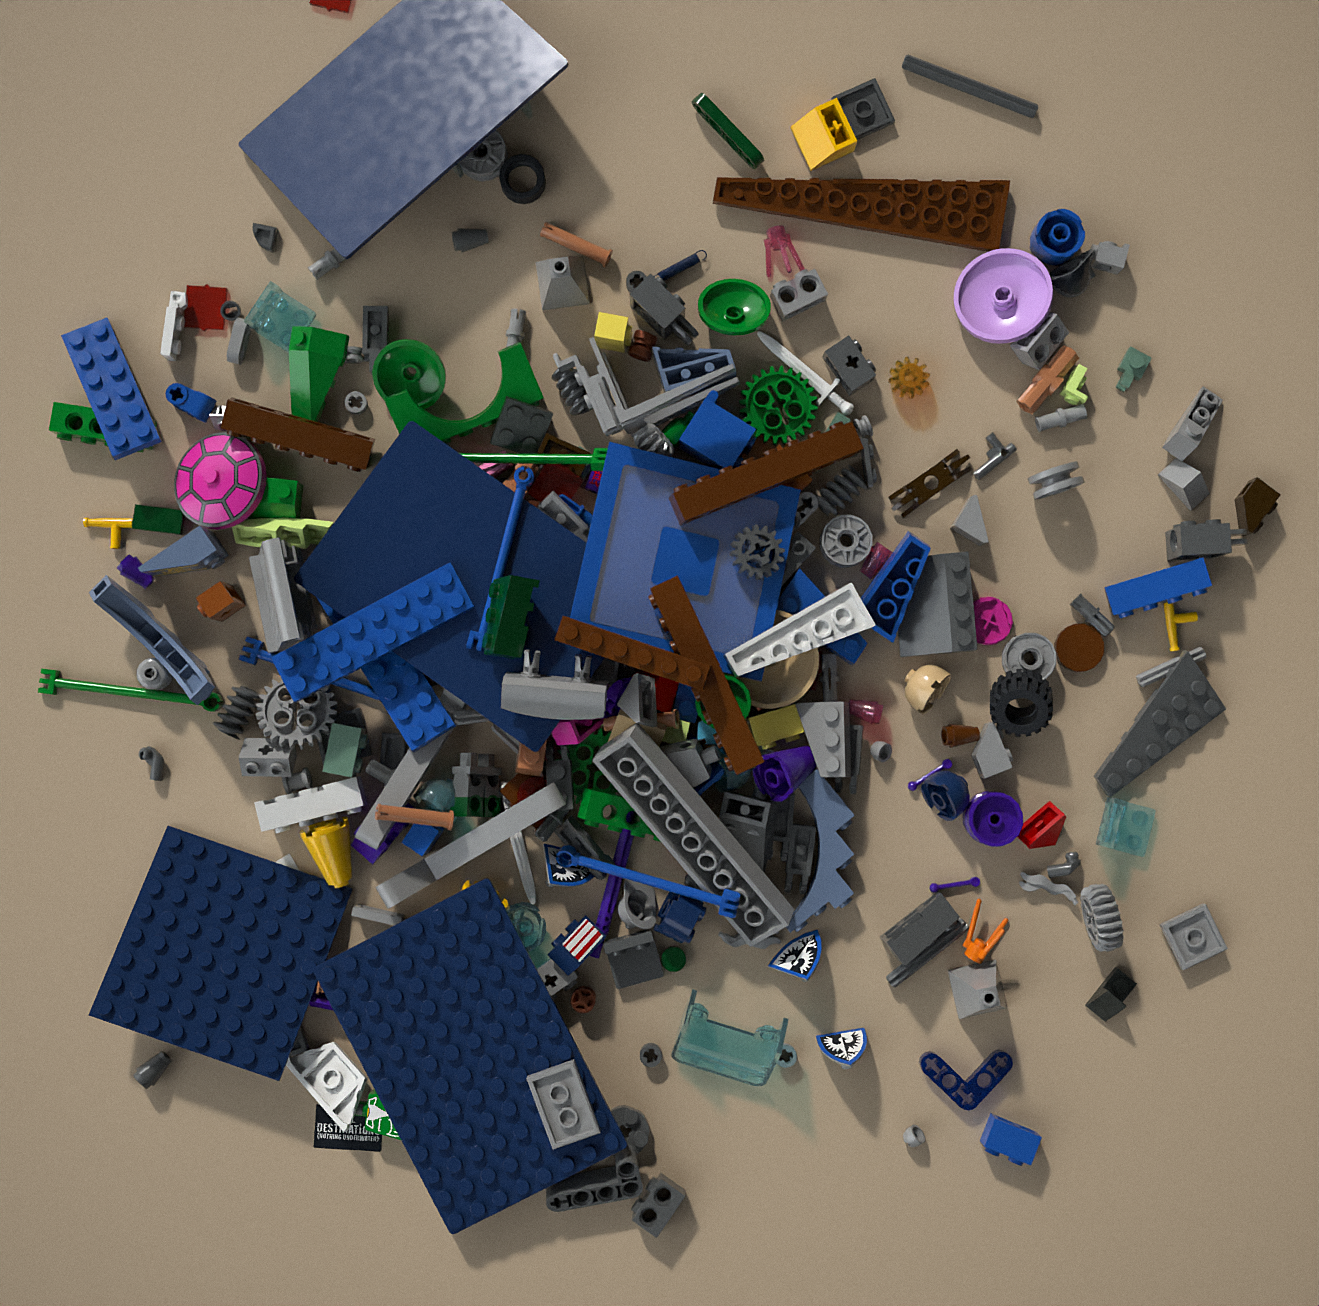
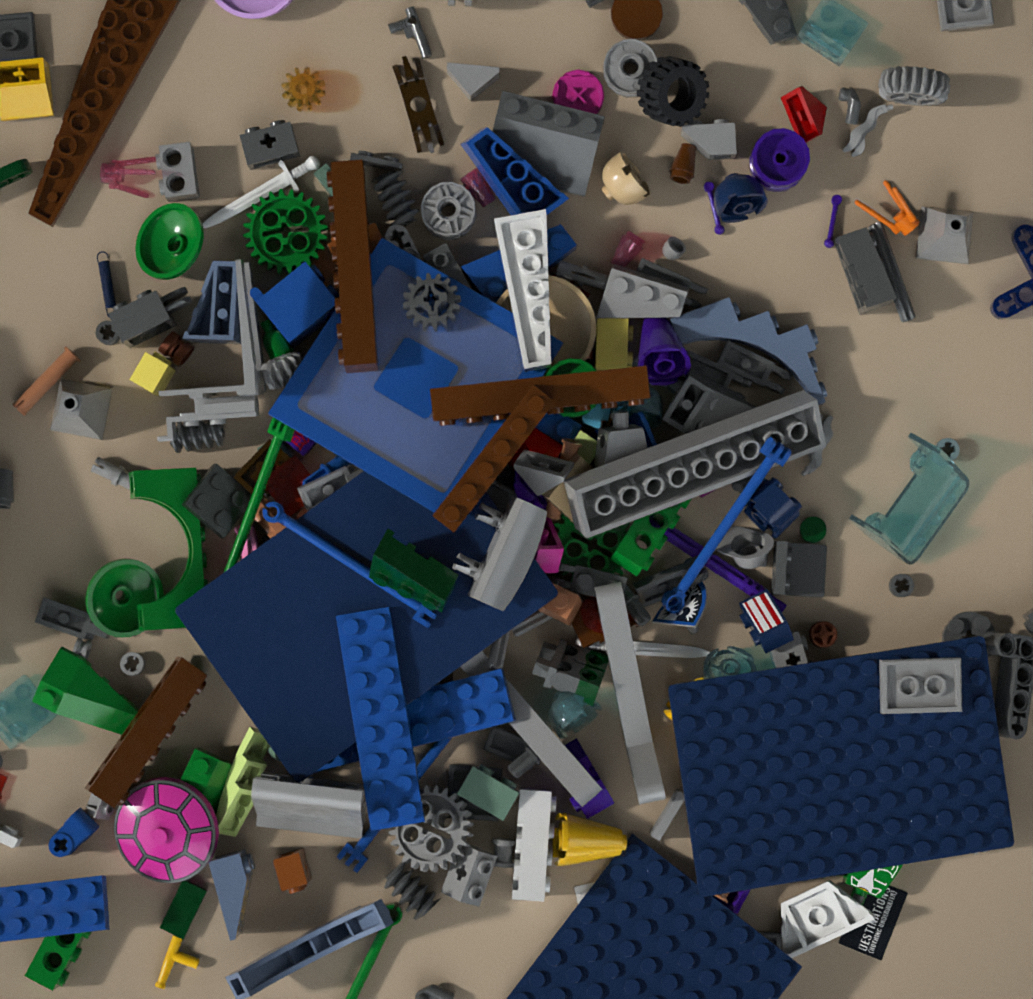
camera: 70 degrees left, 0 degrees up
dark purple cone [117,554,155,589] -> none
light grey head [137,658,173,690] -> none
light grey beam [227,318,252,365] -> none
nougat pin [375,804,454,830] -> none
blue brick [401,824,445,856] -> none
shield [768,929,822,982] -> none
shield [816,1028,867,1069] -> none
light grey bush [853,415,873,439] -> none
pearl dark grey slope [1085,967,1137,1022] -> none

